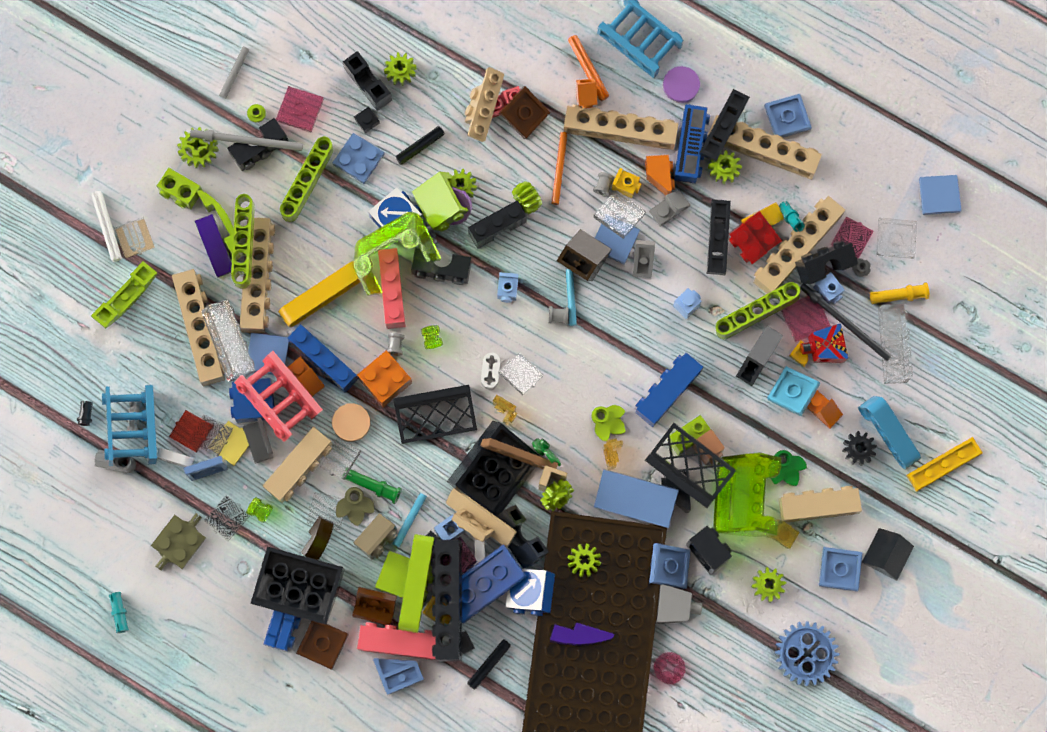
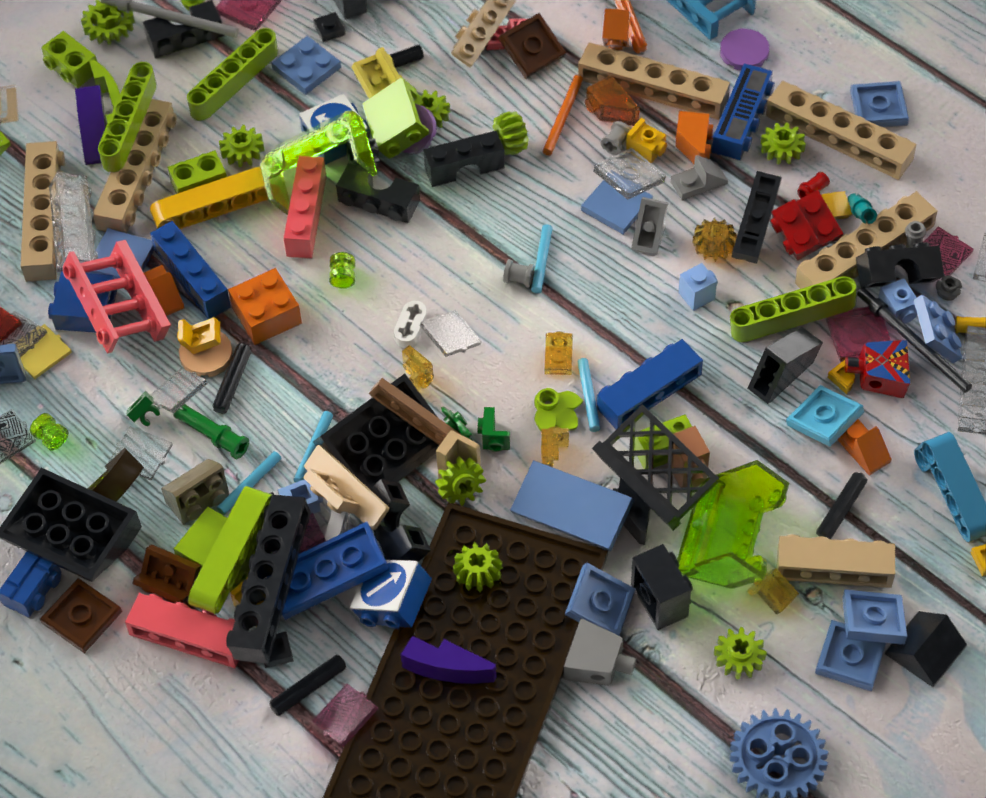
camera: 15 degrees right, 20 degrees down
dark grey panel [243,418,273,464] -> none
tan brick [263,427,333,503] -> none
olive plate [336,487,374,526] -> none
medium blue wing [373,658,424,695] -> none
light grey bush [386,333,405,356] -> none
black fence [393,384,477,444] -> none
light blue brick [497,272,518,303] -> none
dark brown slope [556,229,612,281] -> none
clear pink gear [654,652,686,684] -> none
black hinge [699,89,750,163] -> none
green plate [770,450,807,486] -> none
black gear [842,431,877,466] -> none
none -> green tile [126,391,160,426]
none -> lime brick [167,150,227,194]
none -> yellow bracket [177,317,221,354]
none -> black axle [212,343,251,414]
none -> lime gear [219,125,265,167]
none -> medium azure bar [293,411,333,482]
none -> clear pink piece [312,683,379,747]
none -> light yellow bracket [351,47,403,98]
none -> green bracket [477,407,510,452]
none -> clear yellow bracket [545,331,573,375]
none -> medium azure bar [577,358,601,432]
none -> clear orange slope [585,75,640,126]
none -> clear yellow gear [692,217,737,262]
none -> red pin [797,172,830,198]
none -> black axle [816,472,868,539]
none -> medium blue plate [842,590,907,645]
none -> light grey pin [905,221,926,248]
none -> medium blue plate [913,295,963,363]

